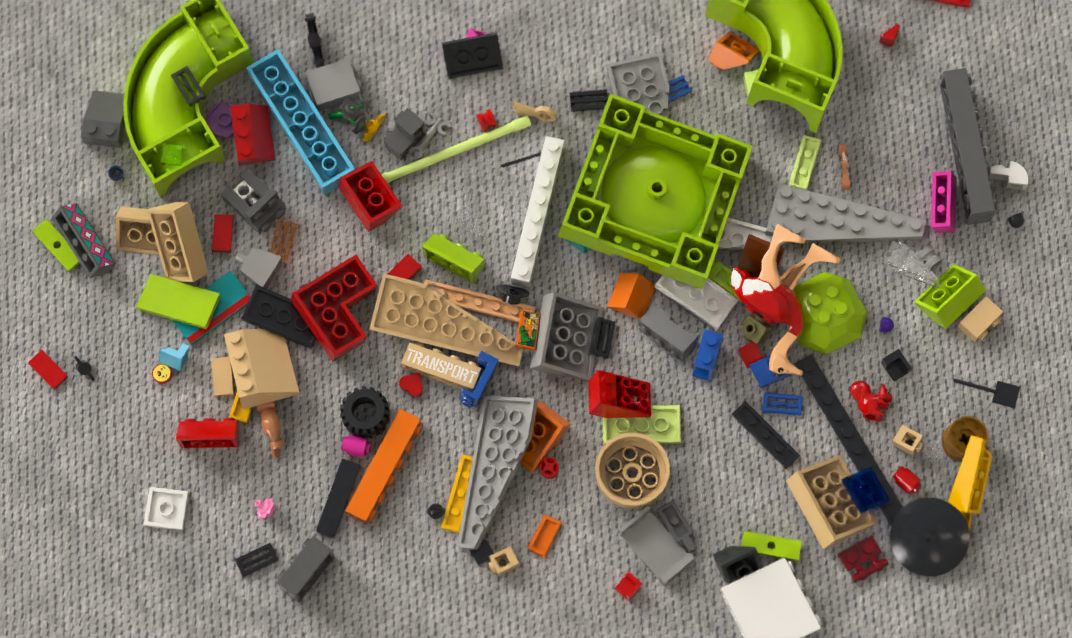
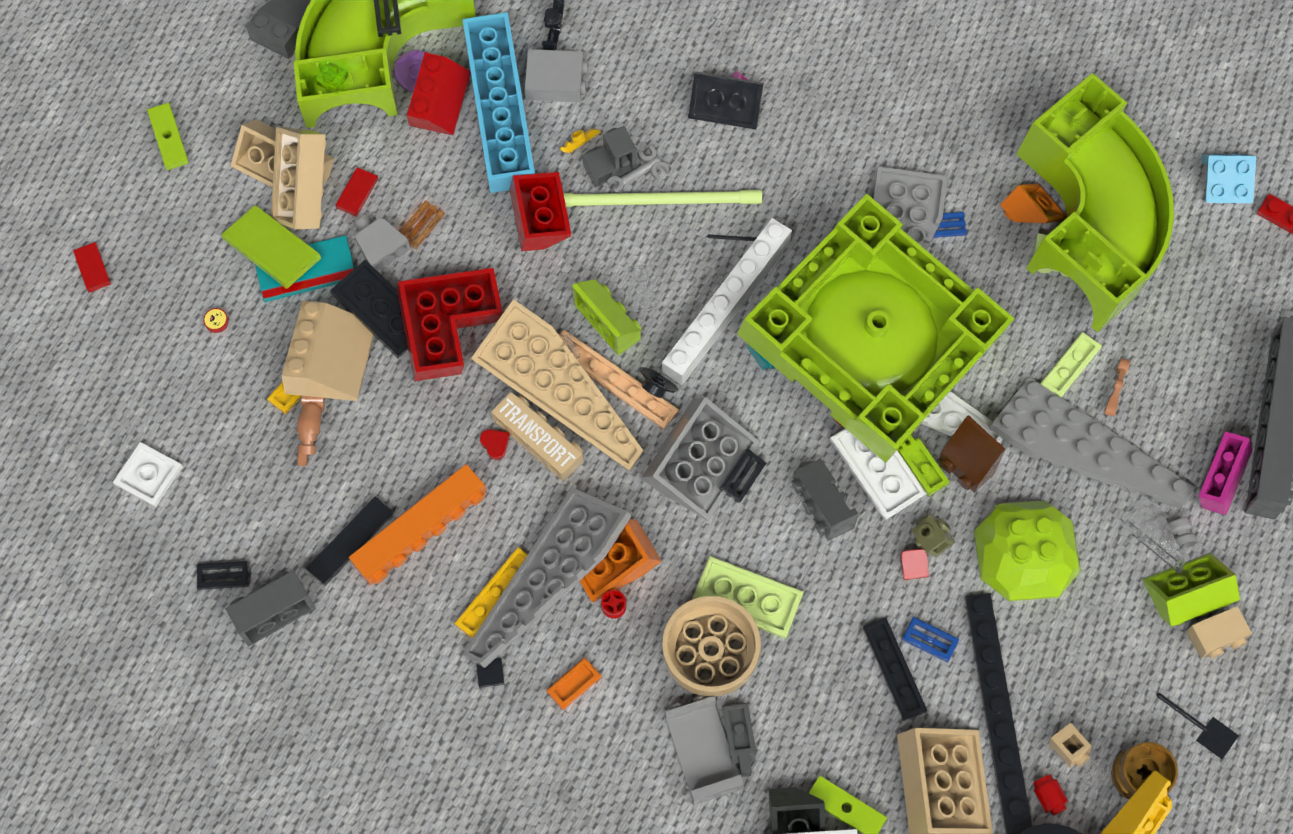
camera: 20 degrees right, 5 degrees down
dark grey brick [51,203,116,278] -> none
black piece [74,356,95,381] -> none
dark blue hinge [108,165,124,181] -> none
medium azure panel [159,343,189,371] -> none
red slope [176,418,240,448] -> none
tan tile [211,357,234,397] -> none
dark grey brick [221,168,286,234] -> none
bright pink plant [255,498,275,519] -> none
dark grey plant [329,94,371,134] -> none
black tyre [340,386,390,438] -> none
dark pink brick [342,435,371,457] -> none
red tile [381,254,422,280] -> none
black hinge [428,504,444,519] -> none
blue panel [459,351,499,408] -> none
red wheel [476,109,497,132] -> none
tan brick [488,546,520,577] -> none
tan piece [512,101,557,122] -> none
tile [515,310,540,351] -> none
black tile [570,89,608,112] -> none
red slope [588,370,652,418] -> none
orange slope [607,272,656,319] -> none
red panel [614,571,643,602] -> none
blue panel [693,329,723,382] -> none
animal [731,224,841,376] -> none
blue piece [749,355,793,389] -> none
clear blue slope [841,467,891,516] -> none
red animal [849,381,892,422] -> none
red slope [879,24,900,47] -> none
dark purple hinge [879,316,894,333] -> none
black panel [881,349,912,382] -> none

